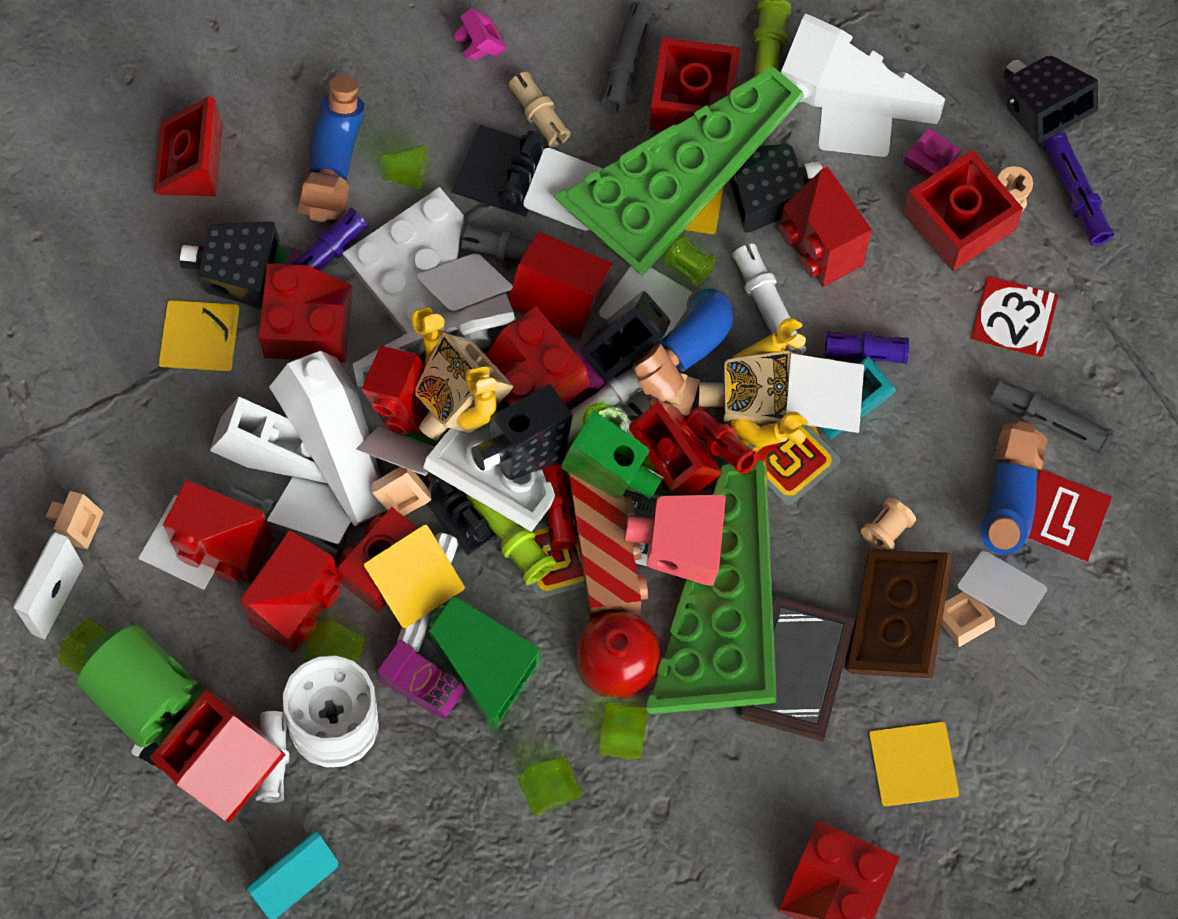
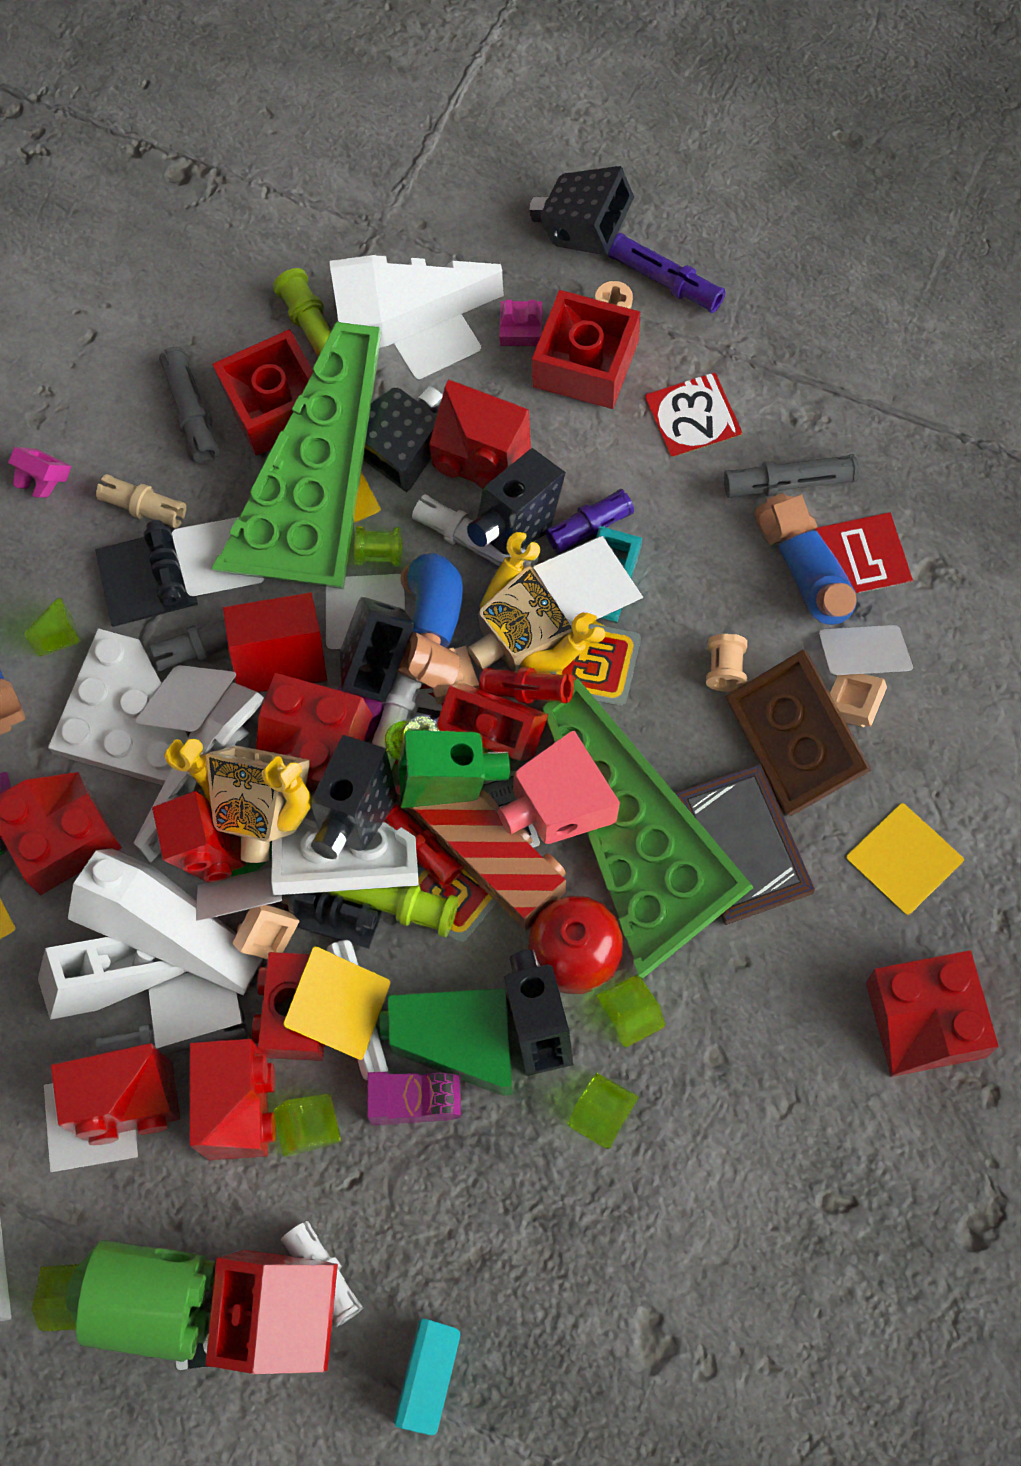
camera: 30 degrees left, 0 degrees up
white wheel [283,656,379,767] -> none
dark purple pin [292,208,368,271] -> none
none -> black torso [467,448,566,555]
none -> black torso [504,950,574,1076]

